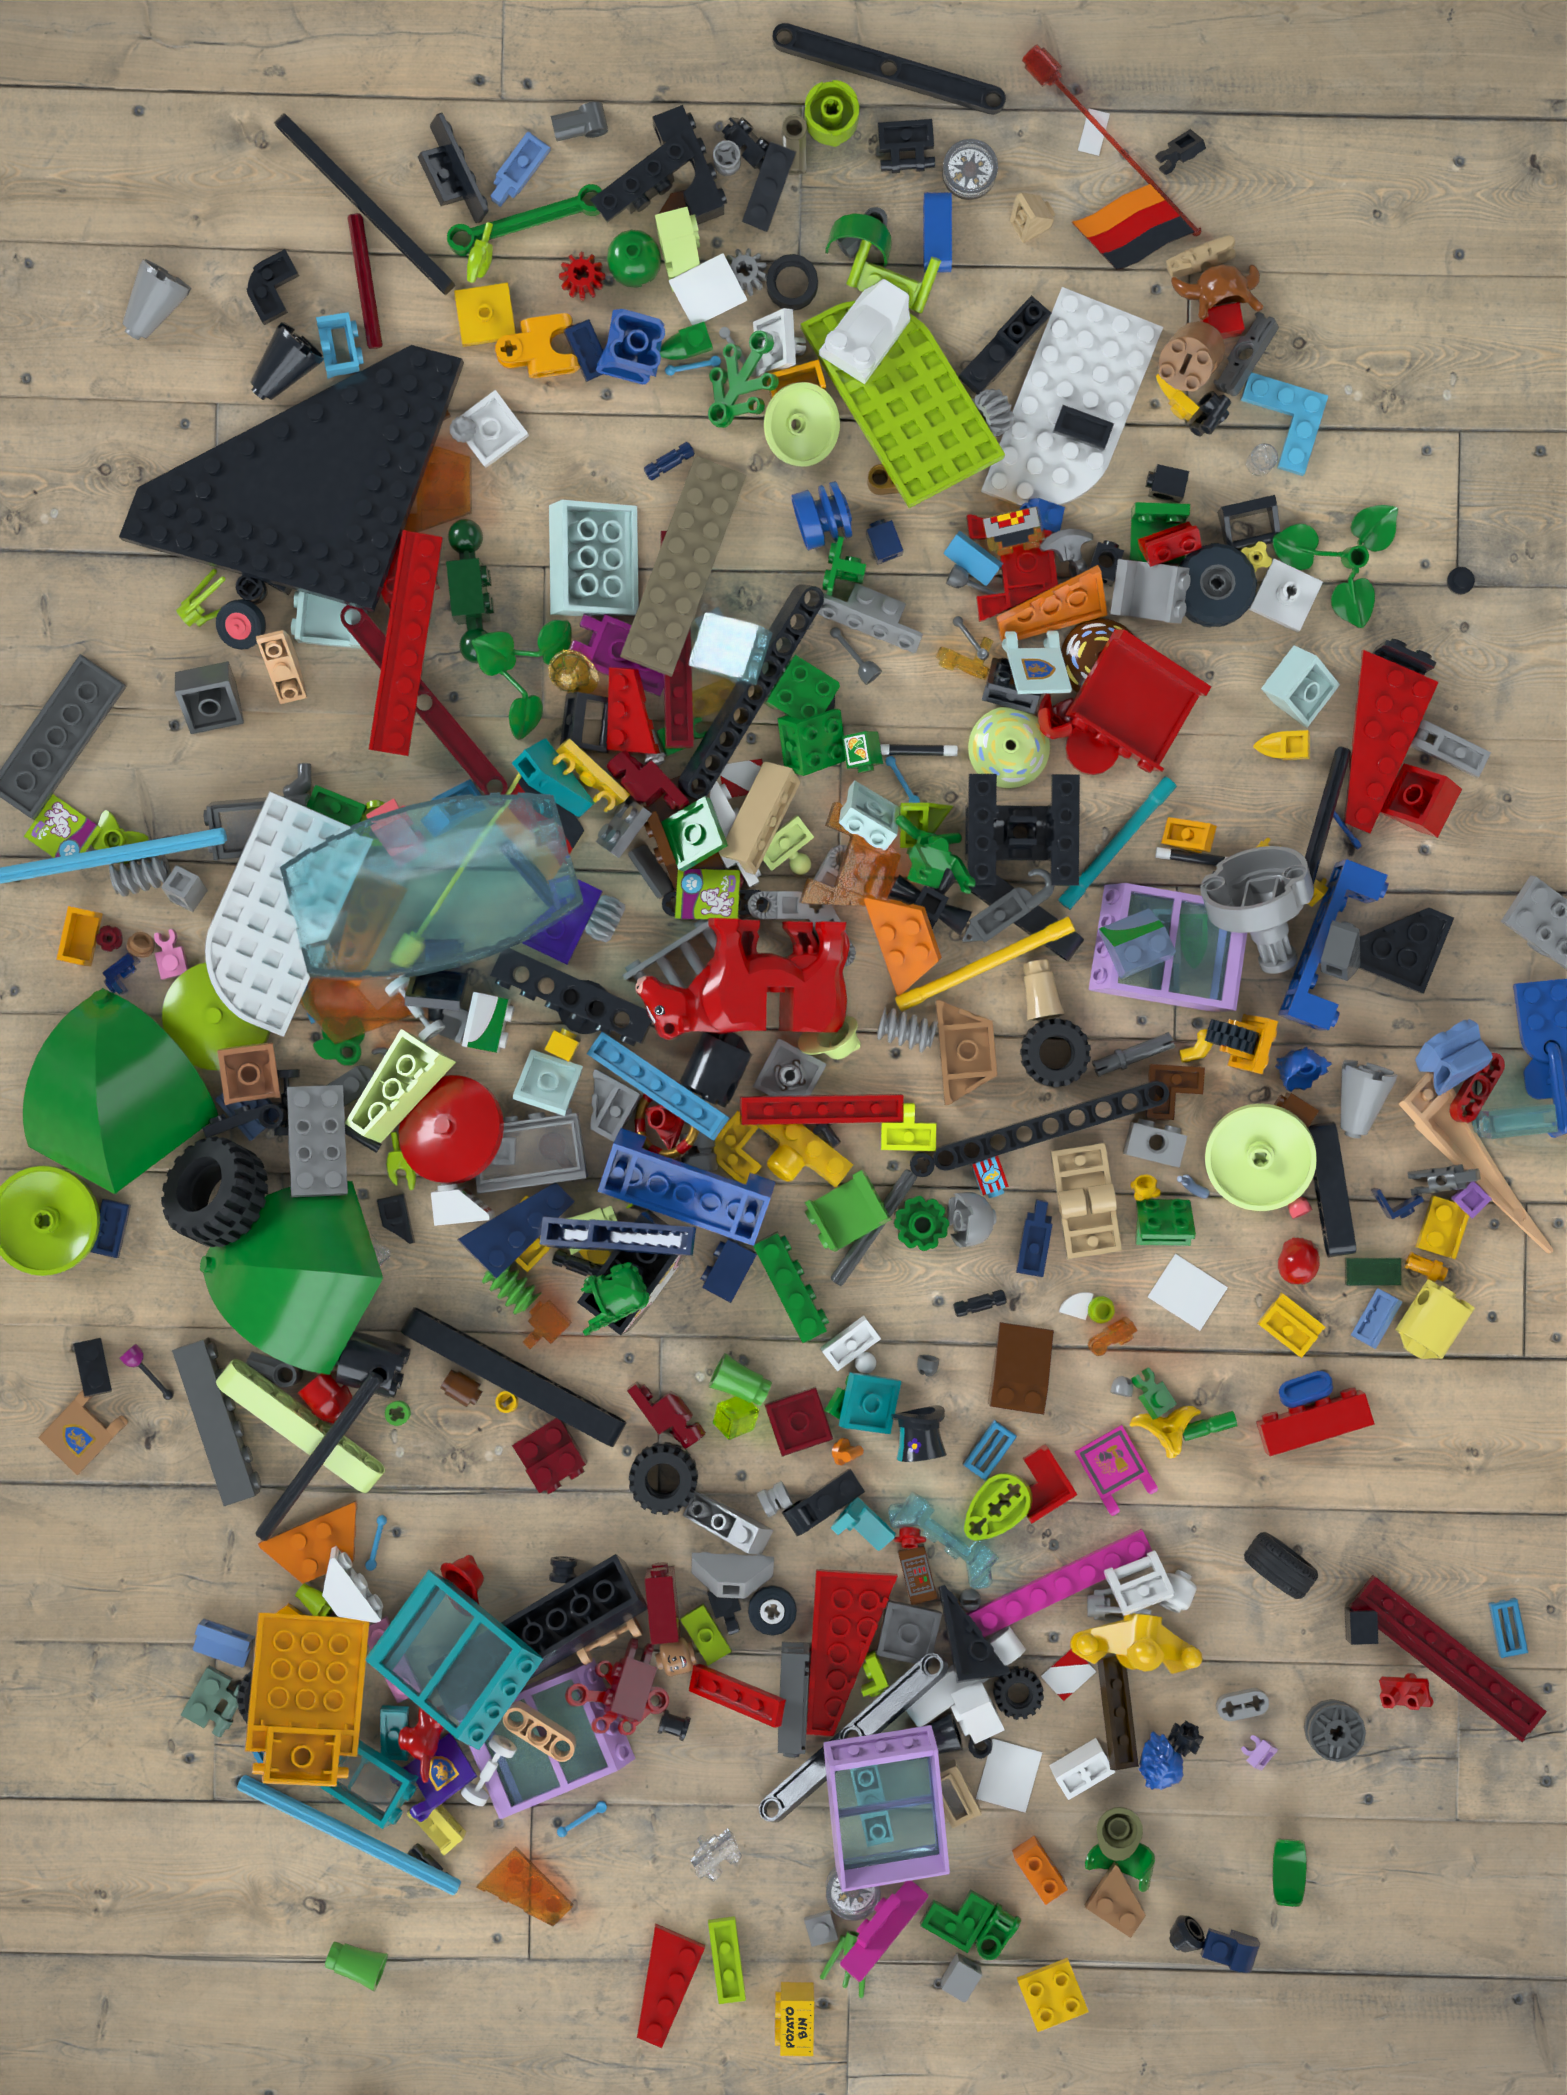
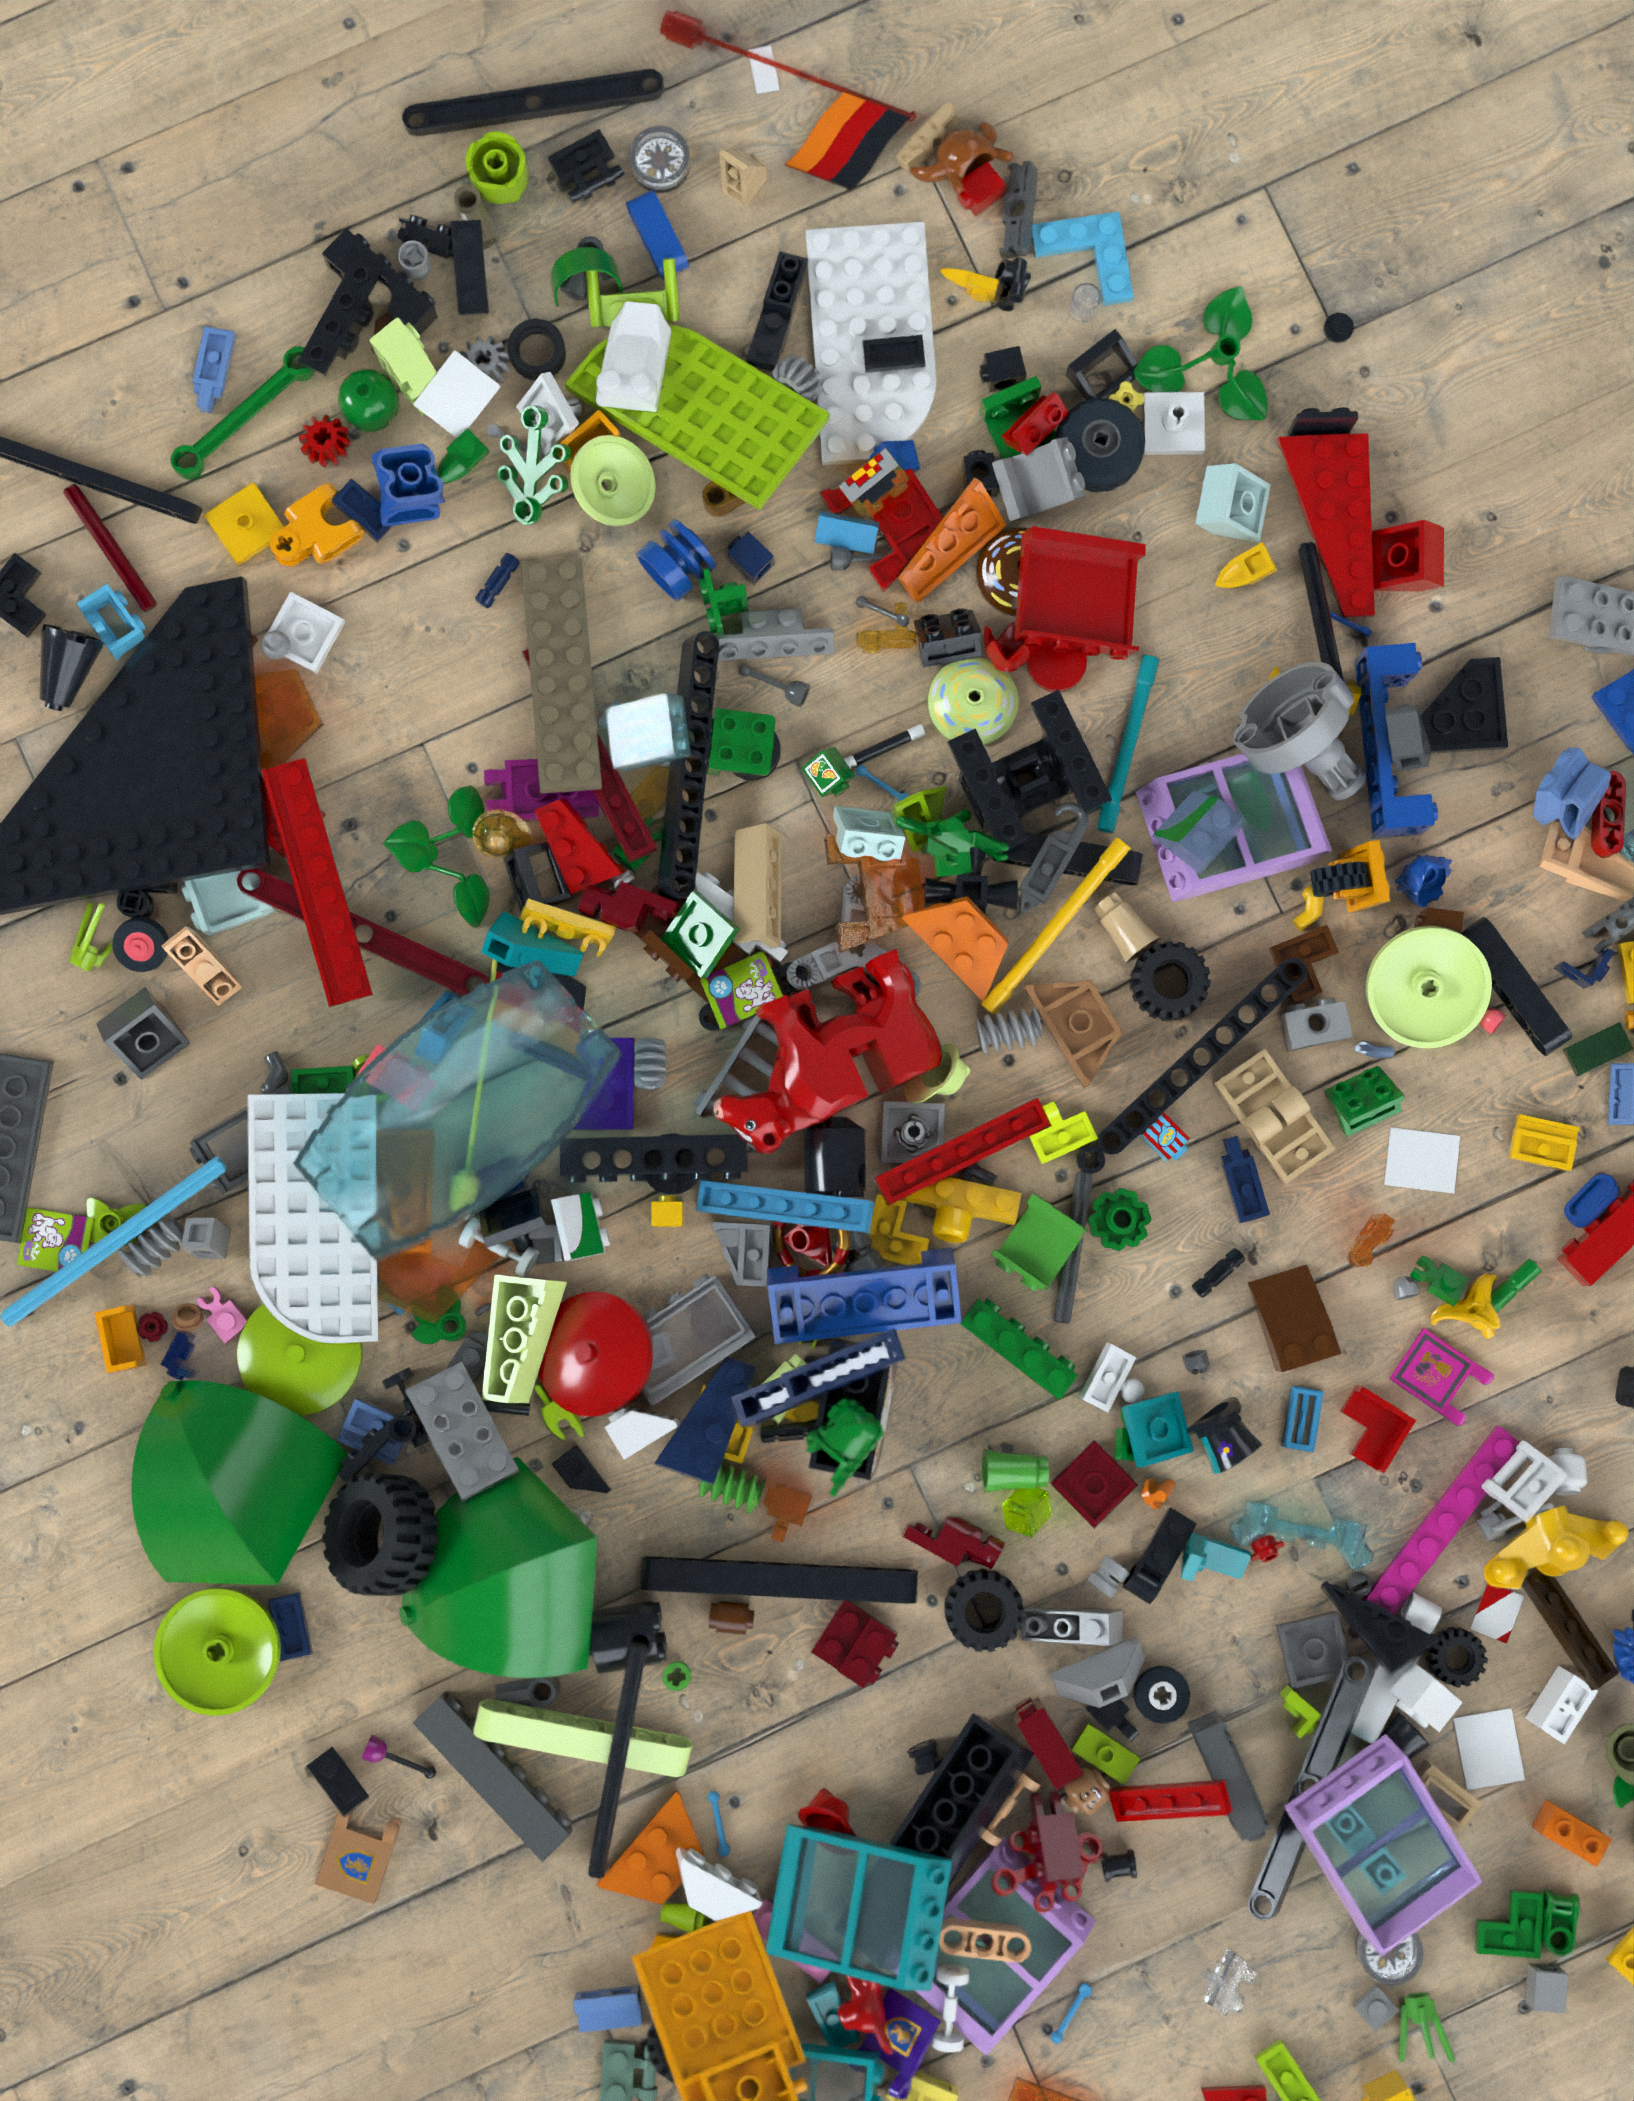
camera: 25 degrees left, 5 degrees down
nougat slope [217,1043,281,1105] -> none
red helmet [298,1370,352,1424] -> none
black bracket [418,113,488,223] -> none
dark green brick [446,519,494,664] -> none
lime hand [467,222,493,283] -> none
yellow hinge [495,1391,519,1413] -> none
light aqua plate [513,1049,583,1116] -> none
light aqua slope [549,500,639,616] -> none
dark grey piece [551,102,608,142] -> none
flat silver plate [596,798,652,858] -> none
dark grey slope [628,845,674,899] -> none
dark azure hinge [665,356,721,376] -> none
dark blue brick [700,1237,757,1303] -> none
white sticker [720,759,763,798] -> none
yellowish green plate [763,815,814,875] -> none
green bracket [777,708,846,776] -> none
red wing [806,1569,898,1736] -> none
dark pink bracket [840,1880,928,1982] -> none
reddish brown tile [898,1544,938,1605] -> none
light grey cylinder [947,1192,996,1248] -> none
lime piece [964,1473,1032,1541] -> none
black axle [968,1737,993,1759] -> none
light aqua flag [1002,631,1072,694] -> none
flat silver piece [1039,529,1093,578] -> none
white tile [1059,1292,1093,1320] -> none
lime plate [1088,1296,1115,1324] -> none
dark grey pin [1092,1032,1175,1077] -> none
yellow plate [1131,1174,1161,1201] -> none
black plate [1155,129,1206,175] -> none
black bar [1155,847,1228,866] -> none
medium nougat cylinder [1158,321,1225,392] -> none
light orange slope [1161,817,1217,853] -> none
red hair [1278,1237,1320,1285] -> none
light grey cone [1340,1060,1397,1138] -> none
light grey plate [1410,720,1491,778] -> none

